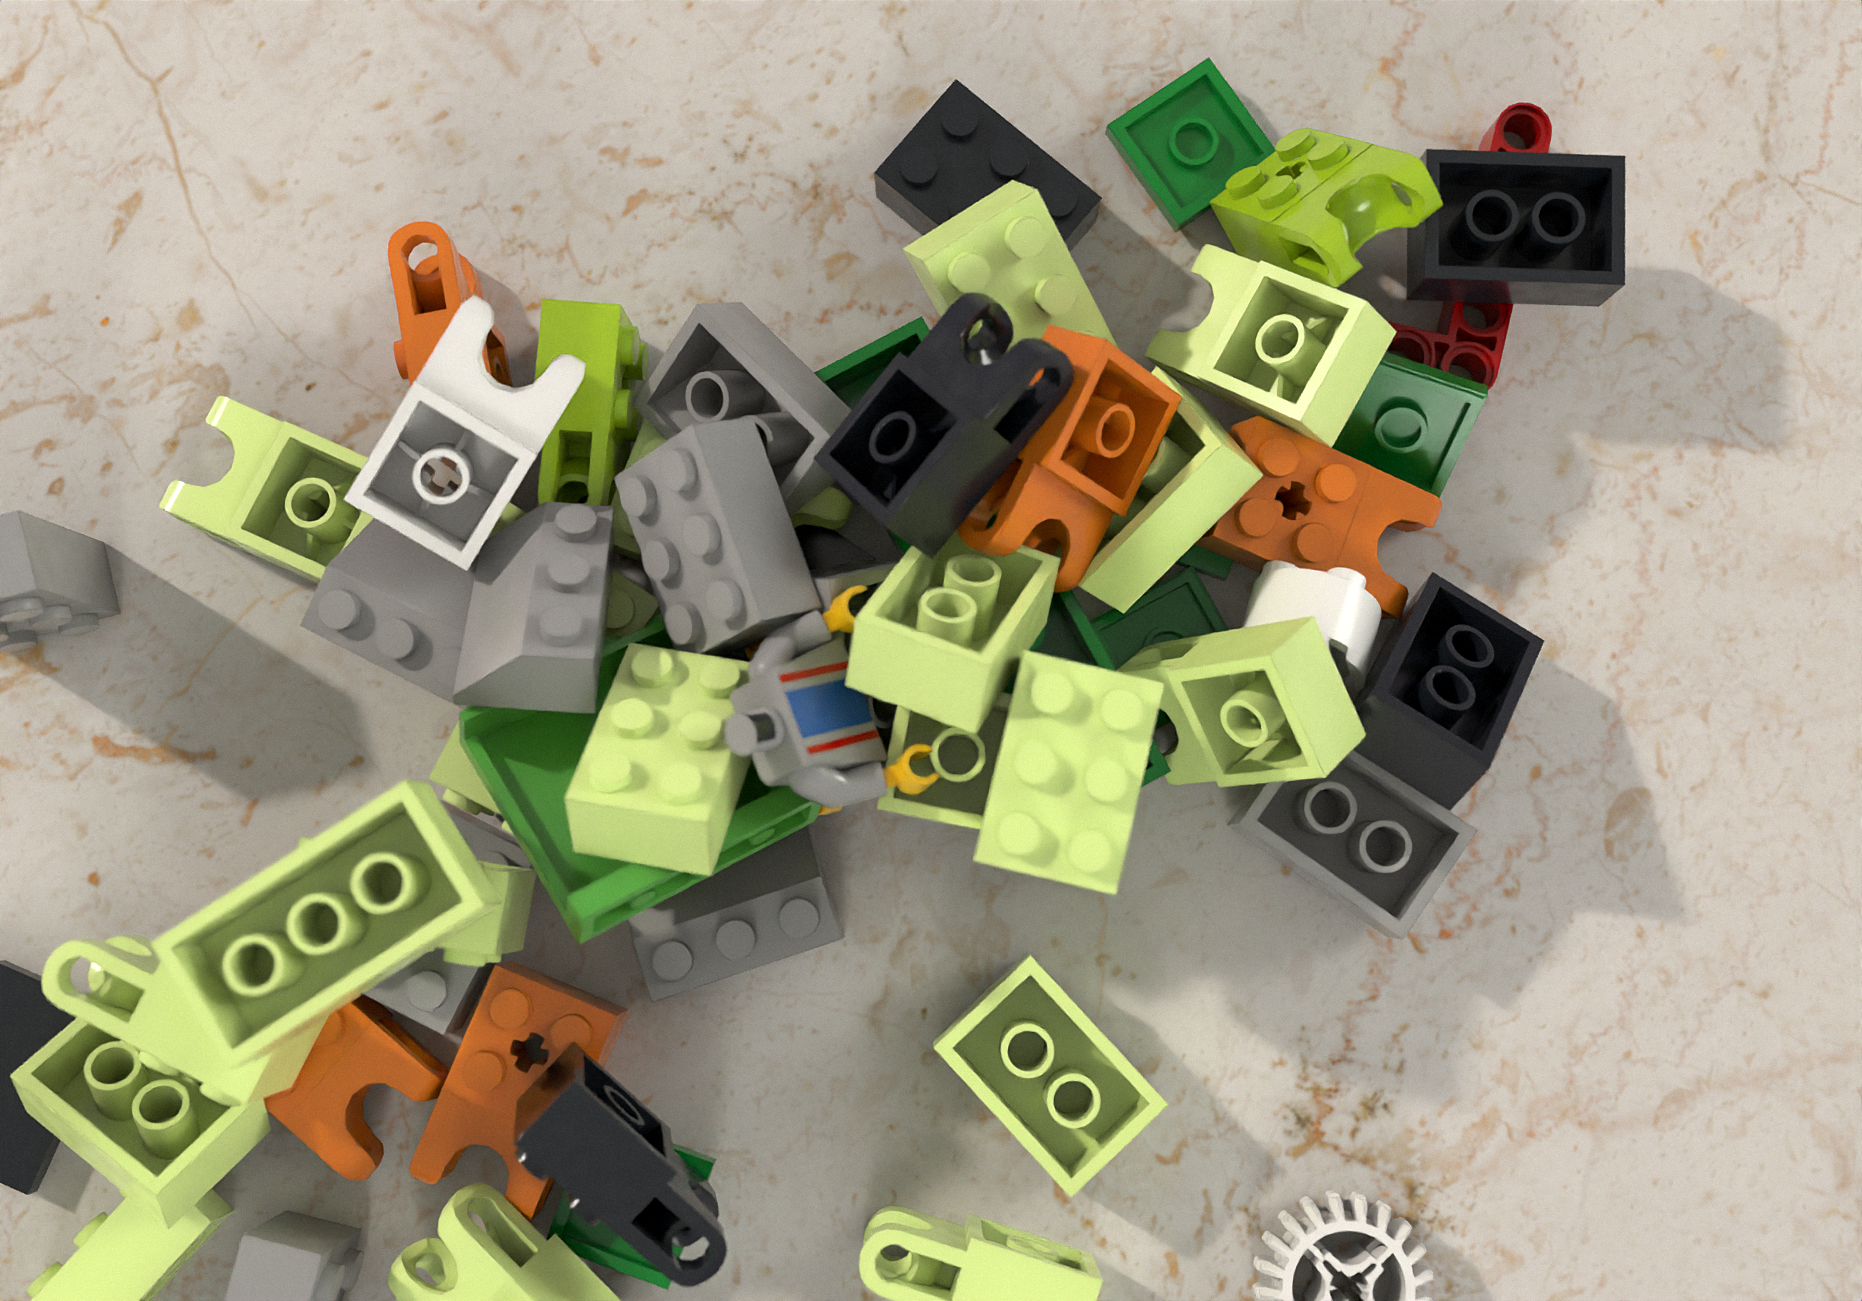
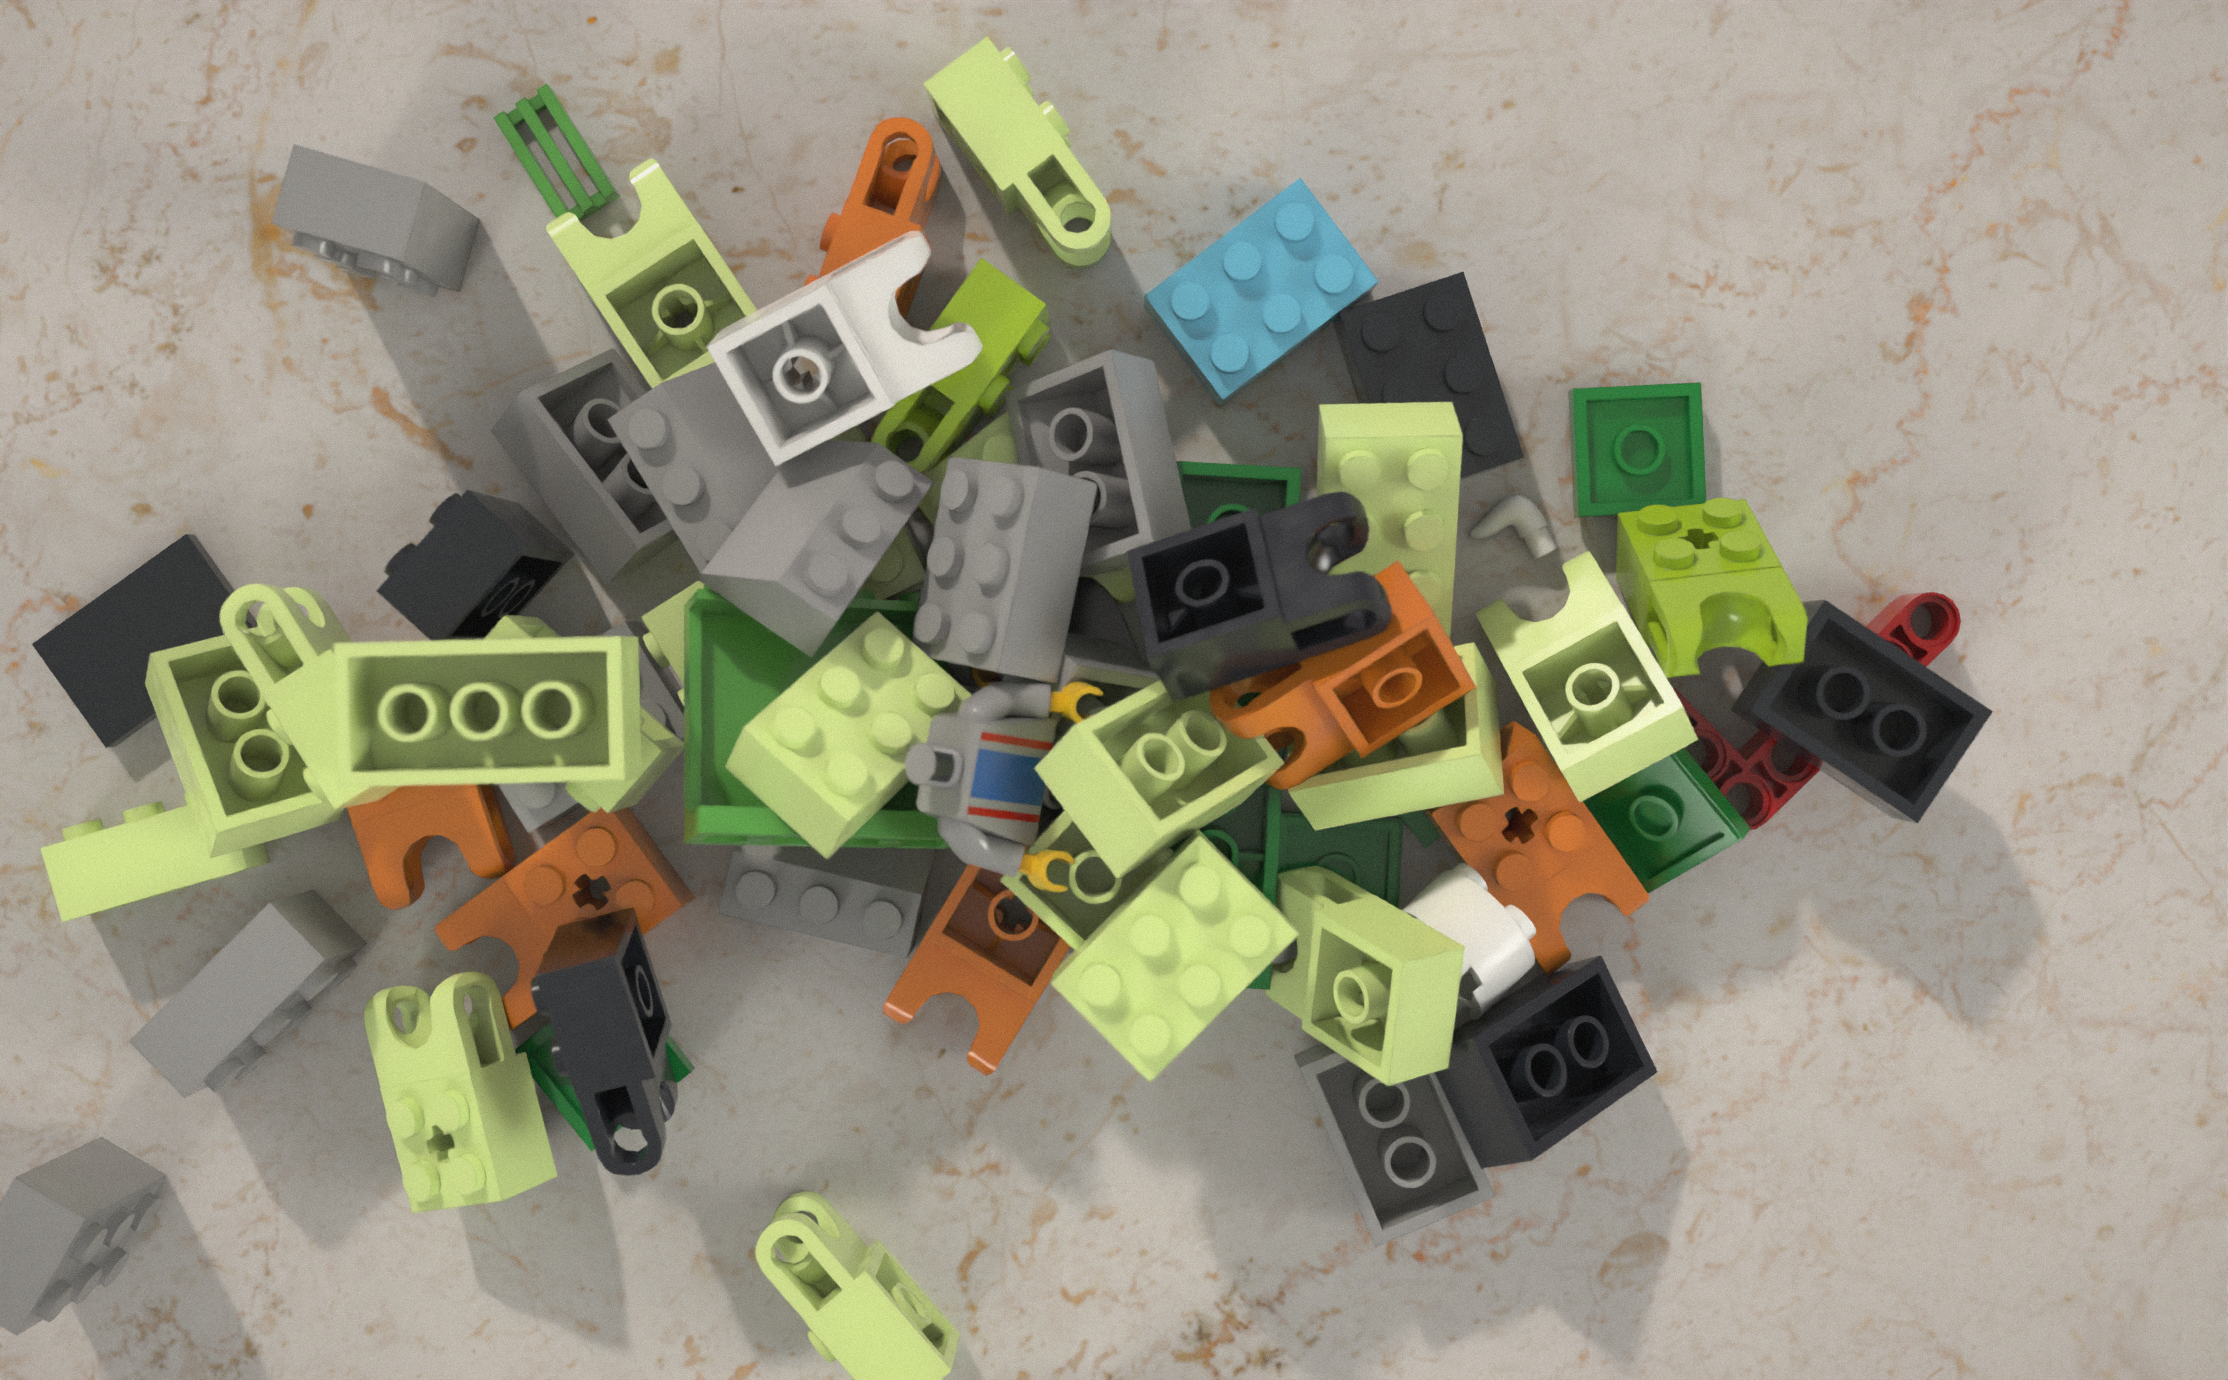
camera: 30 degrees right, 5 degrees up
yellowish green brick [933,952,1169,1198] -> none
none -> black brick [376,490,575,641]
none -> light grey slope [490,348,679,584]
none -> bright green tile [493,84,620,222]
none -> orange brick [883,846,1071,1076]
none -> yellowish green brick [923,36,1111,270]
none -> medium azure brick [1144,177,1379,408]
none -> white animal [1470,495,1557,559]

